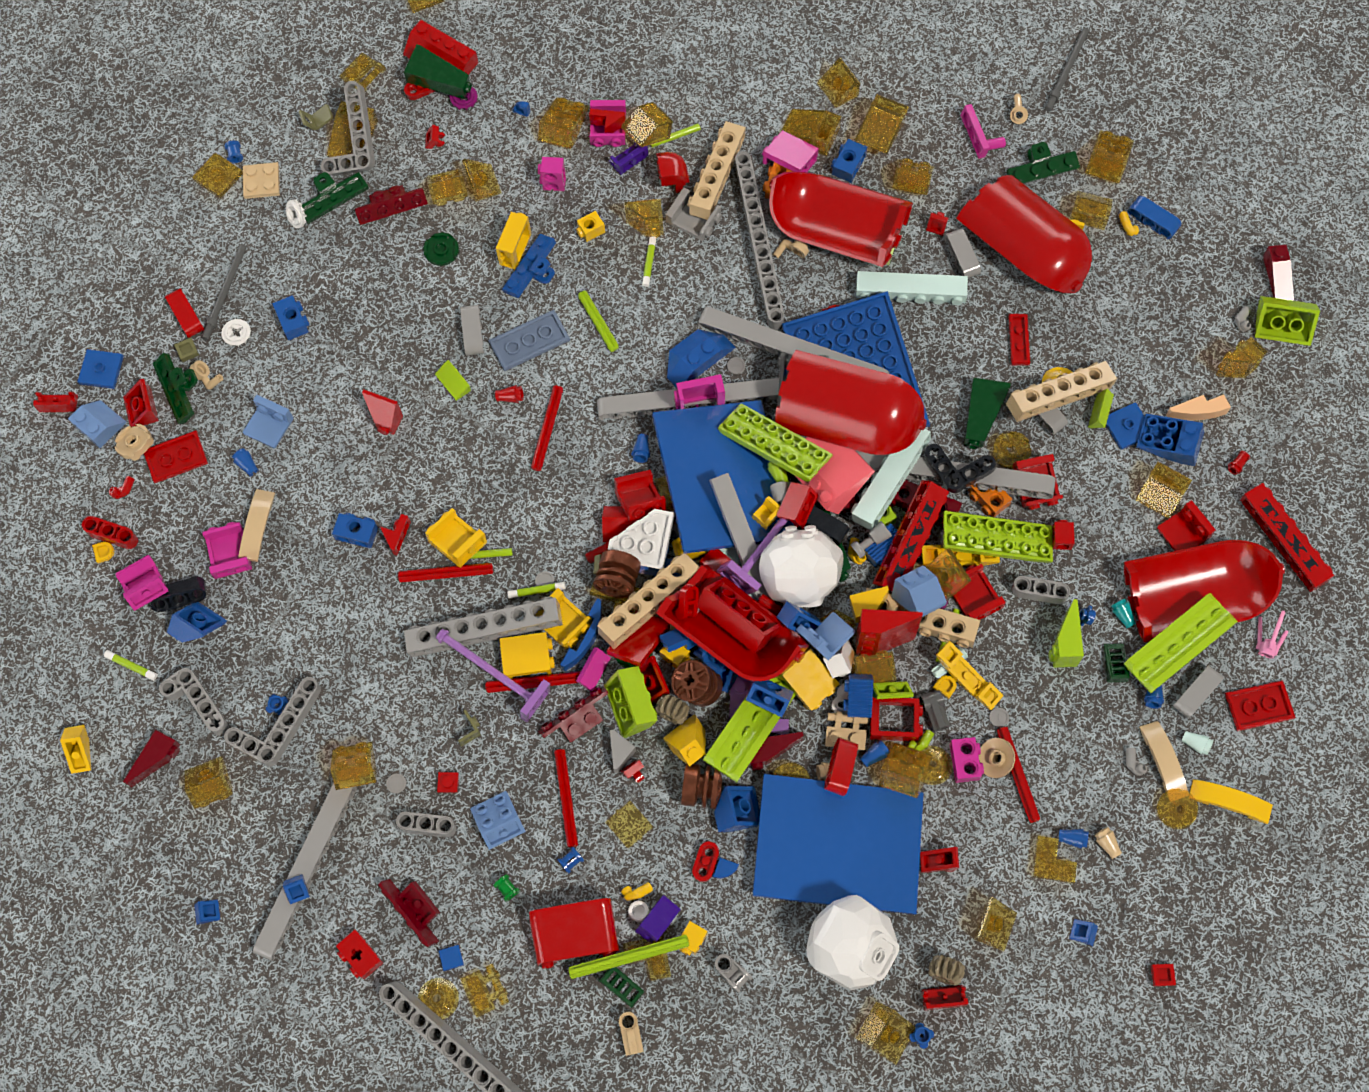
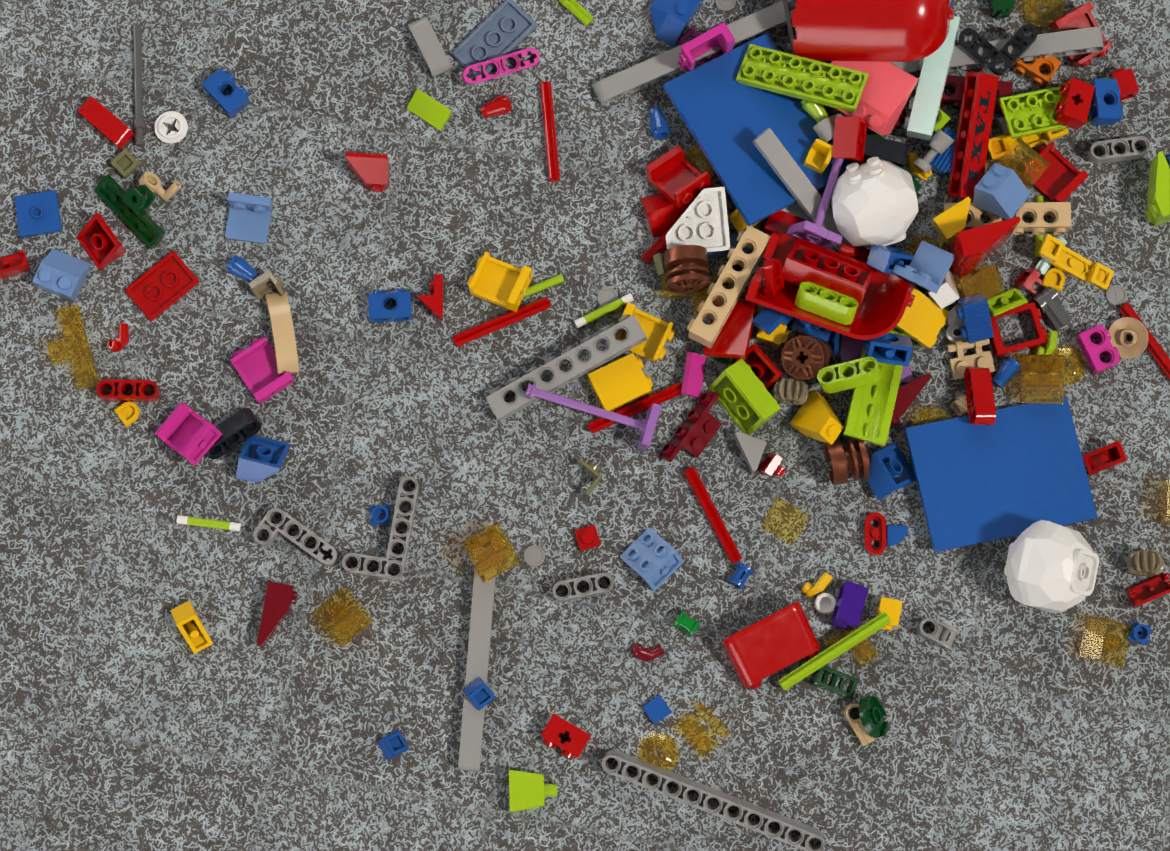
camera: 25 degrees left, 10 degrees up
tan plate [115,424,154,461] -> none
dark red bracket [378,879,440,947] -> none
blue slope [560,598,602,671] -> none
none -> clear yellow plate [47,304,99,391]
none -> dark tan bracket [248,270,285,300]
none -> dark pink beam [461,48,540,85]
none -> lime torso [509,770,557,813]
none -> dark red arm [631,643,664,662]
none -> lime beam [795,282,858,325]
none -> lime beam [817,357,882,393]
none -> dark green tile [858,695,888,738]
none -> red tile [1014,269,1043,294]
none -> red brick [1055,77,1095,130]
none -> blue brick [1089,79,1123,125]

